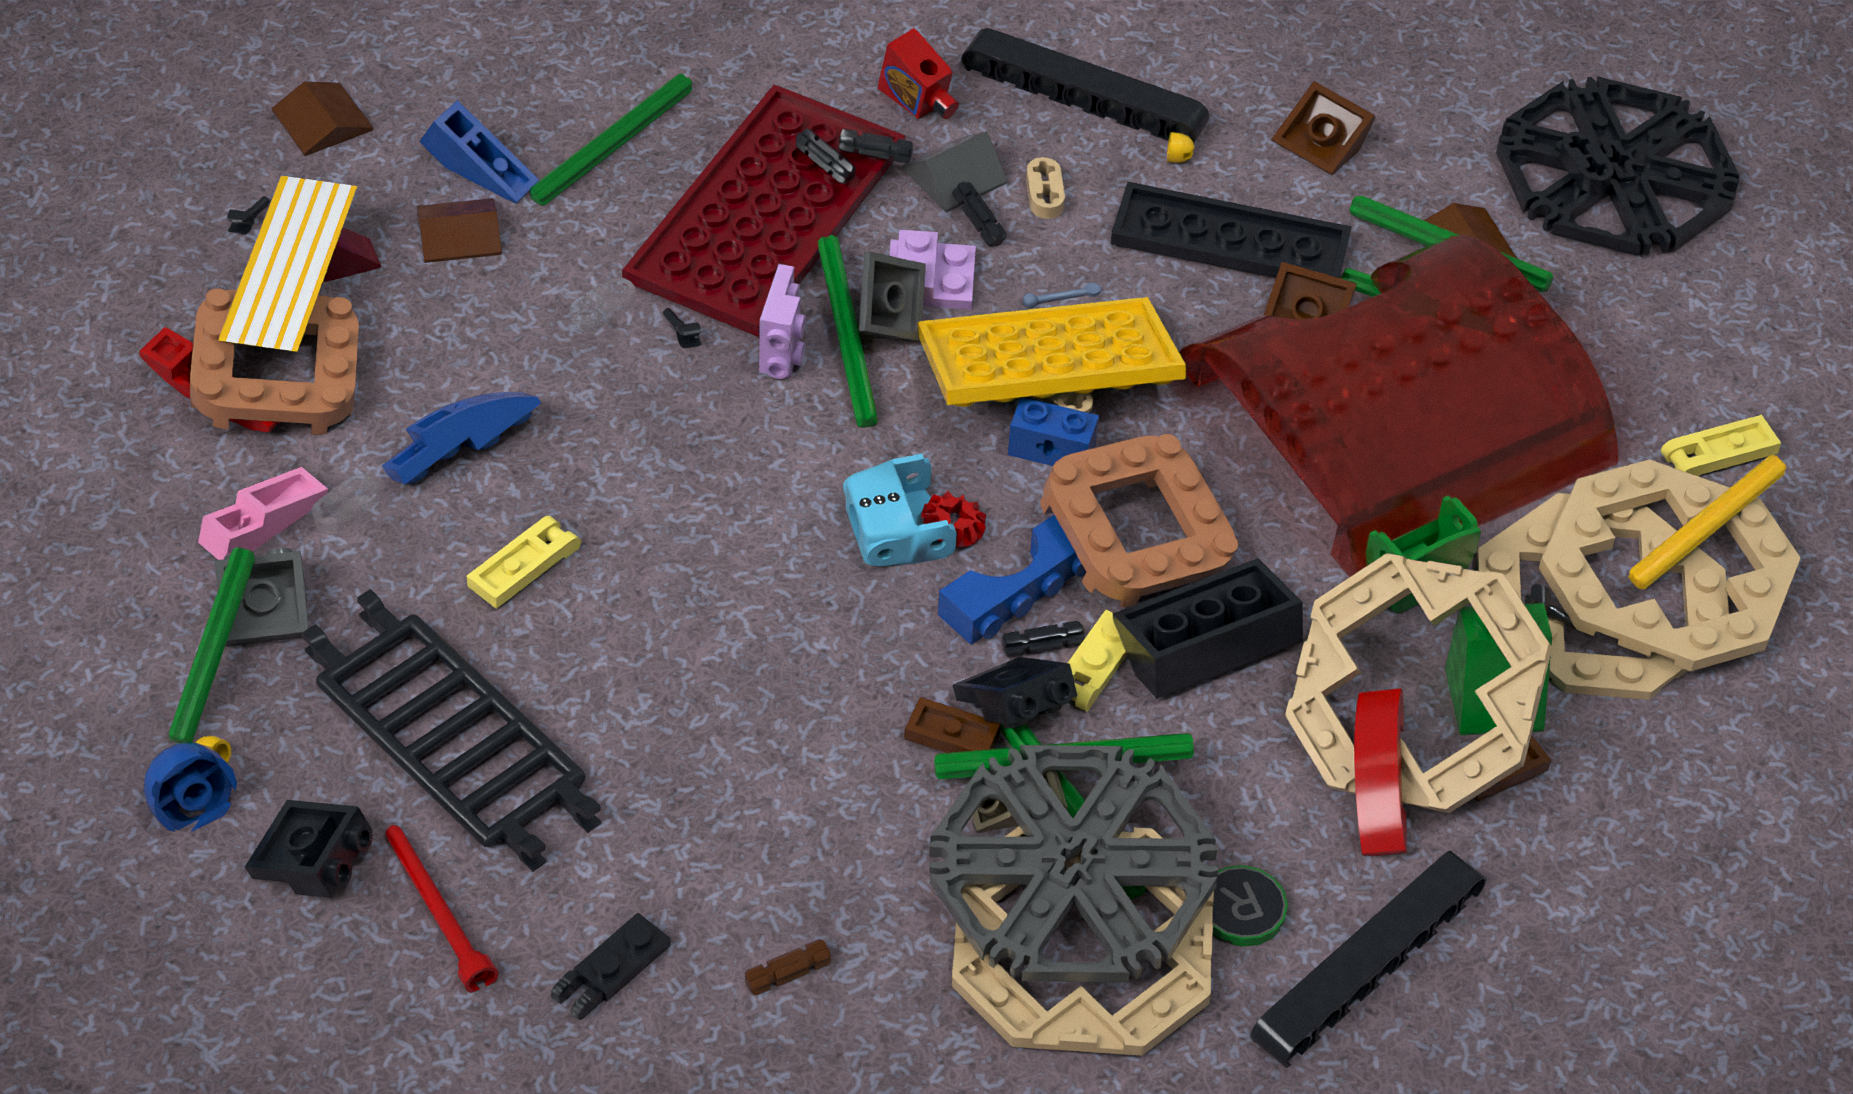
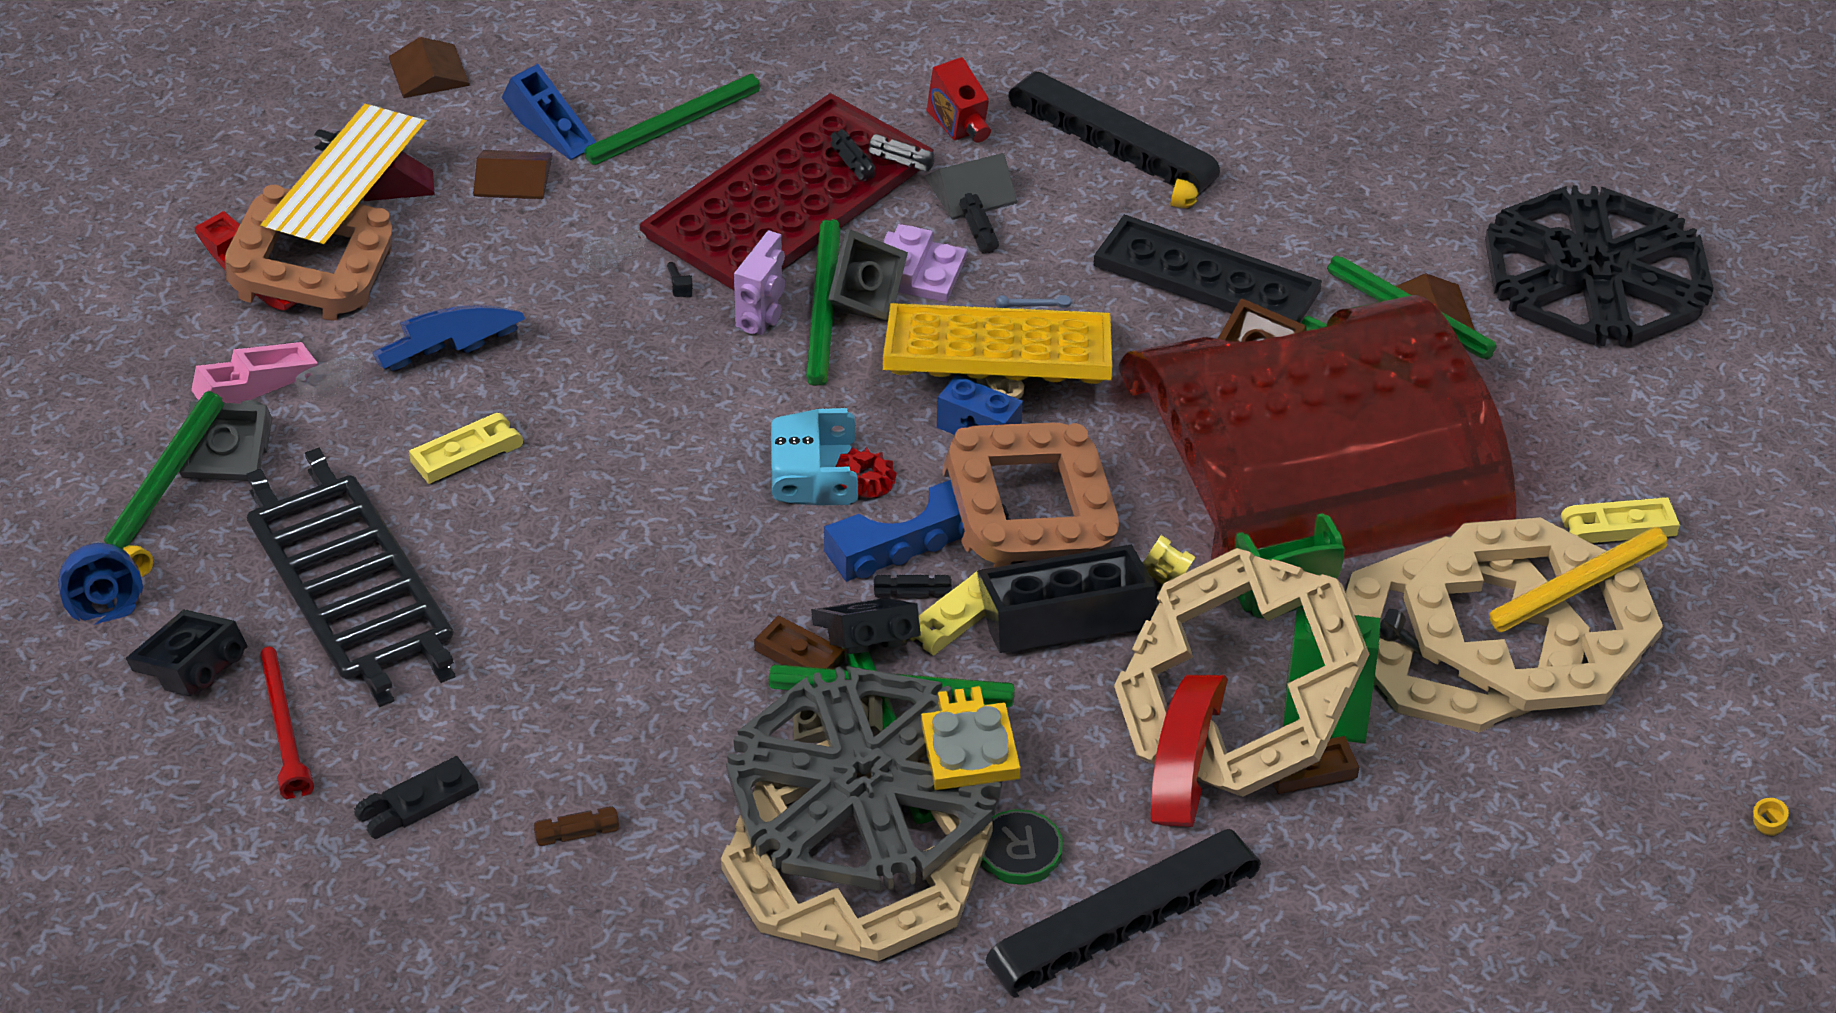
camera: 15 degrees right, 5 degrees down
tan beam [1026,157,1065,219] -> none
reddish brown slope [1271,81,1375,175] -> none
none -> piece [921,686,1020,790]
none -> light yellow plate [1143,535,1195,585]

